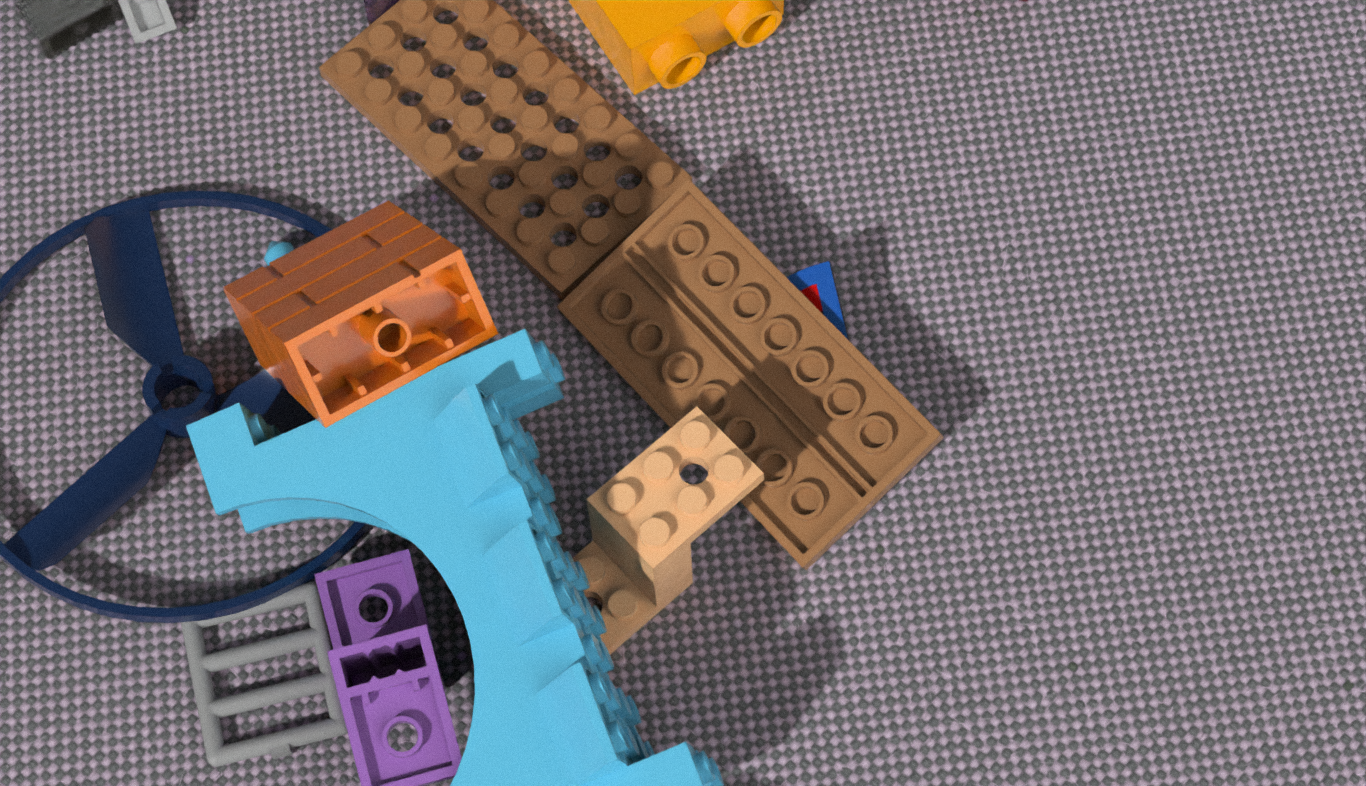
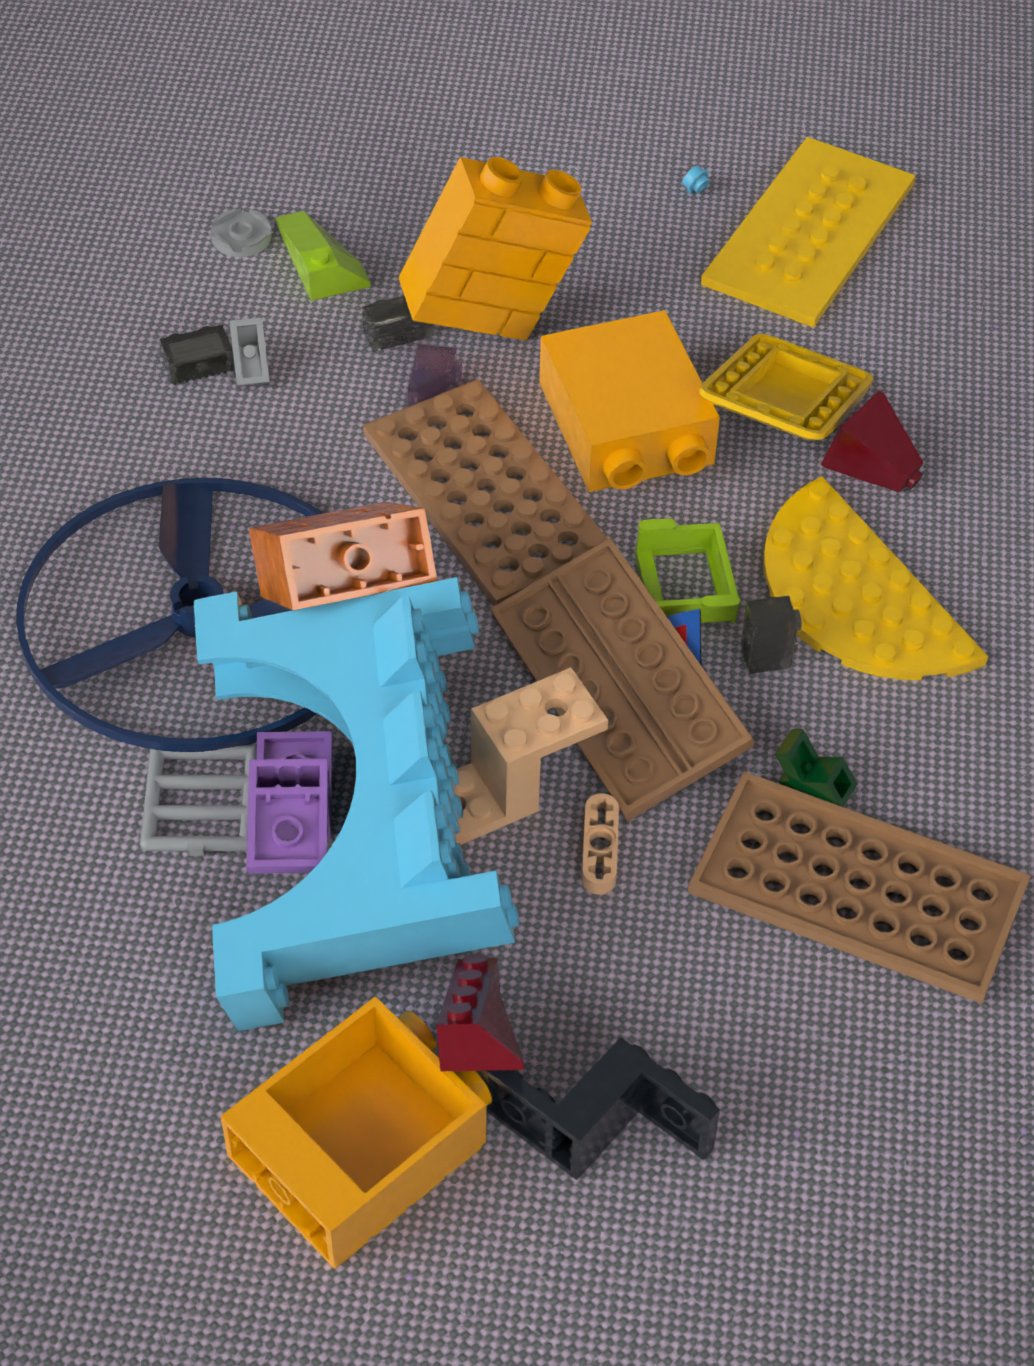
camera: 10 degrees right, 15 degrees down
none -> light nougat beam [582,793,619,895]
none -> lime piece [634,518,740,624]
none -> medium nougat piece [688,771,1031,1004]
none -> clear smoke brick [741,595,802,674]
none -> yellow plate [763,476,988,680]
none -> dark green brick [775,729,858,807]

